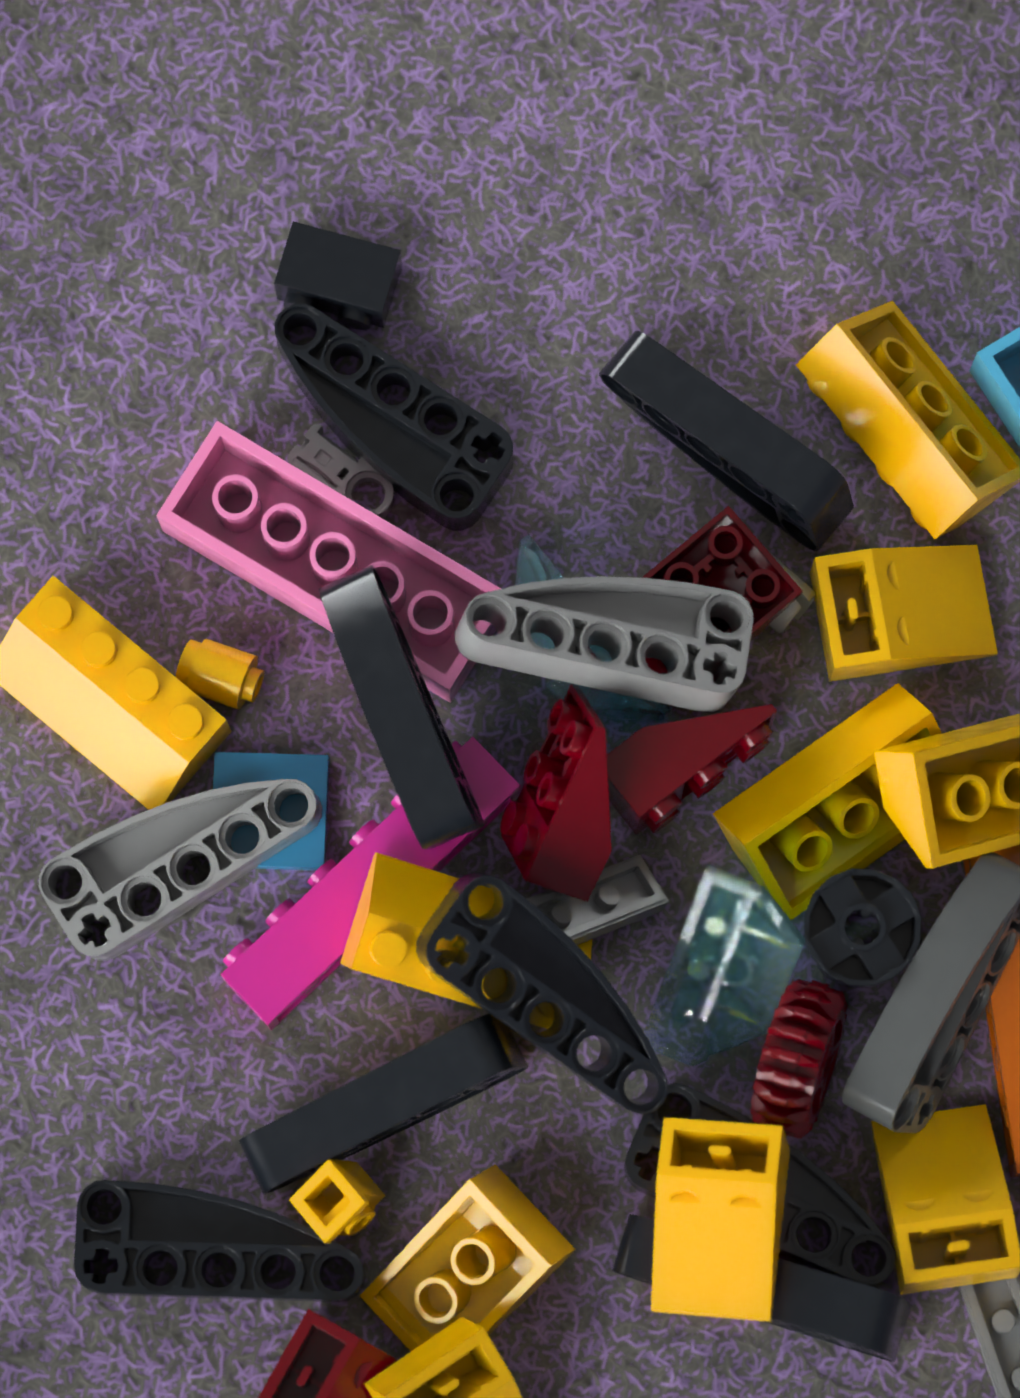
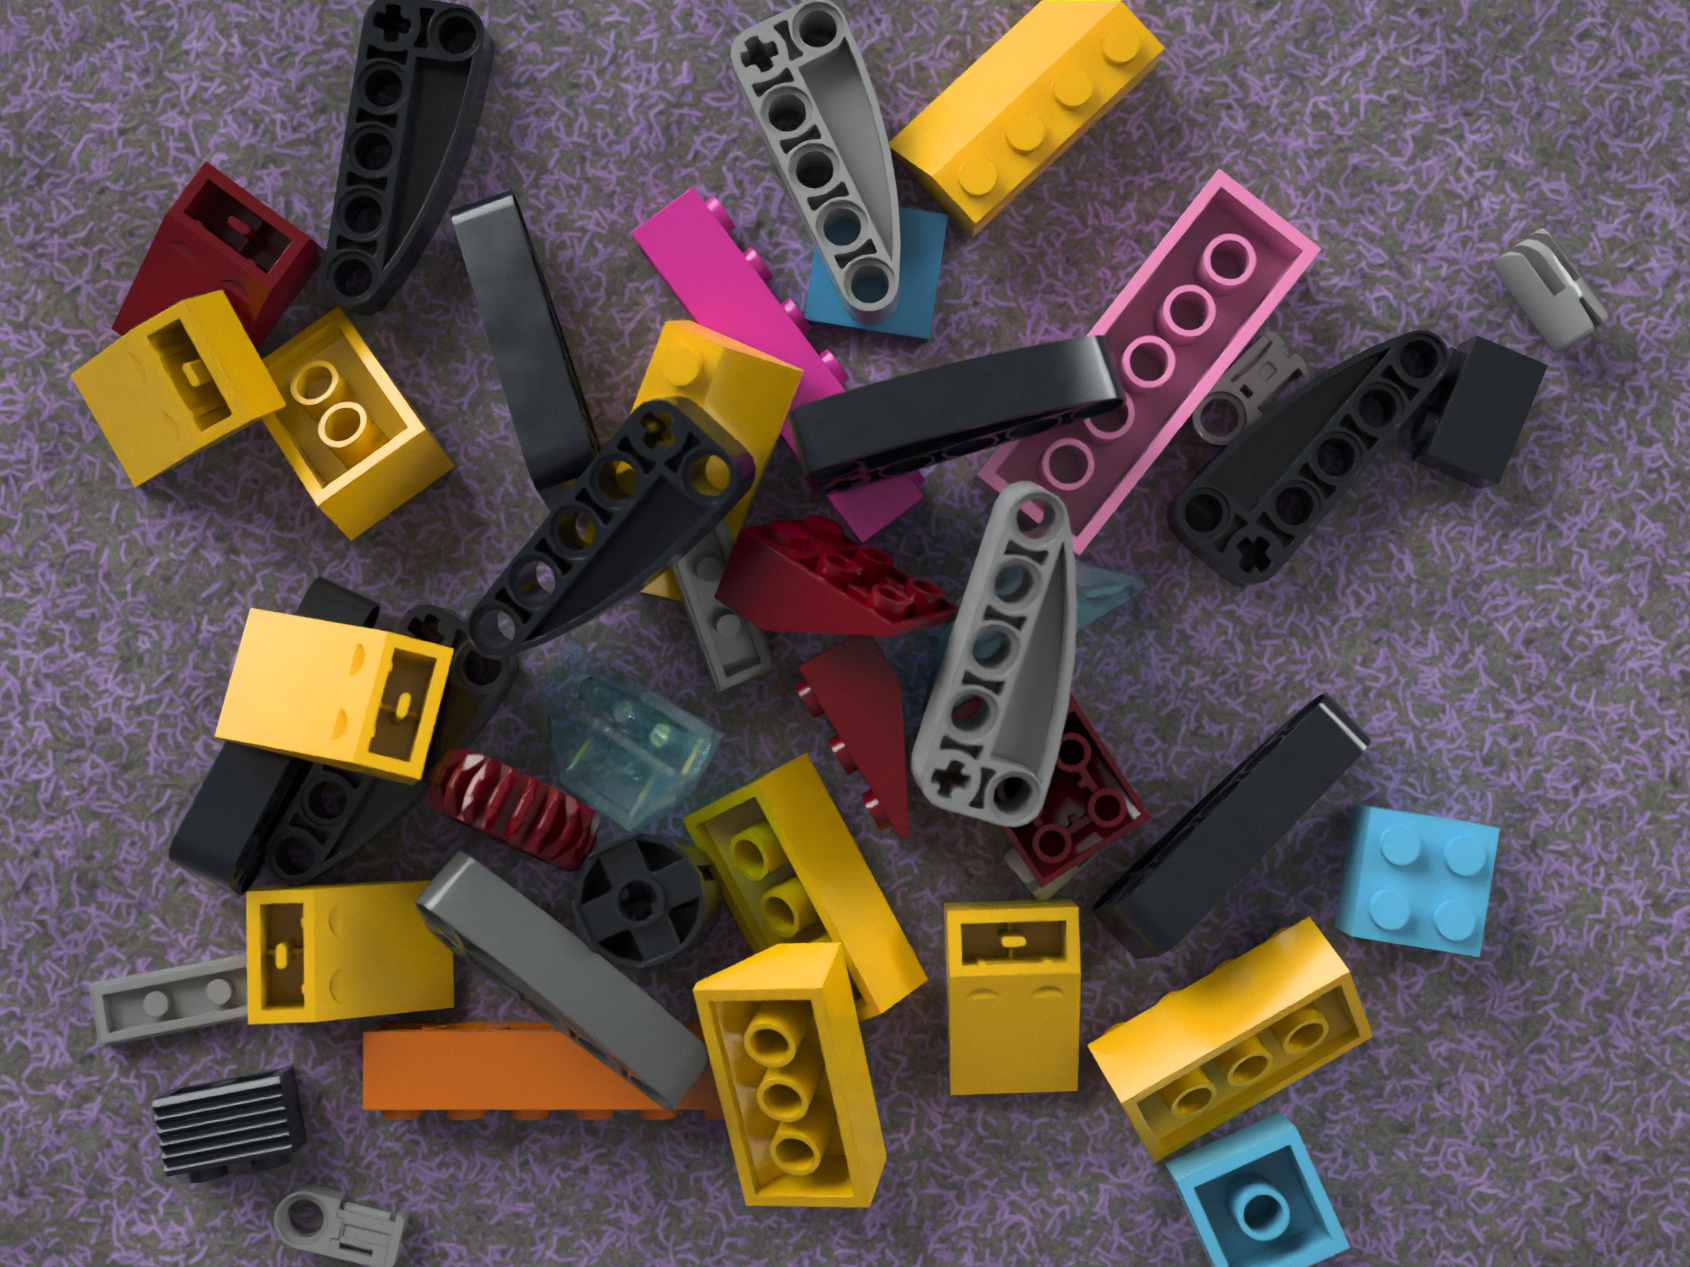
camera: 90 degrees right, 10 degrees up
yellow brick [176,638,265,710] -> none
yellow brick [289,1159,386,1244] -> none
none -> medium azure brick [1334,803,1500,957]
none -> light grey arm [1491,228,1609,353]

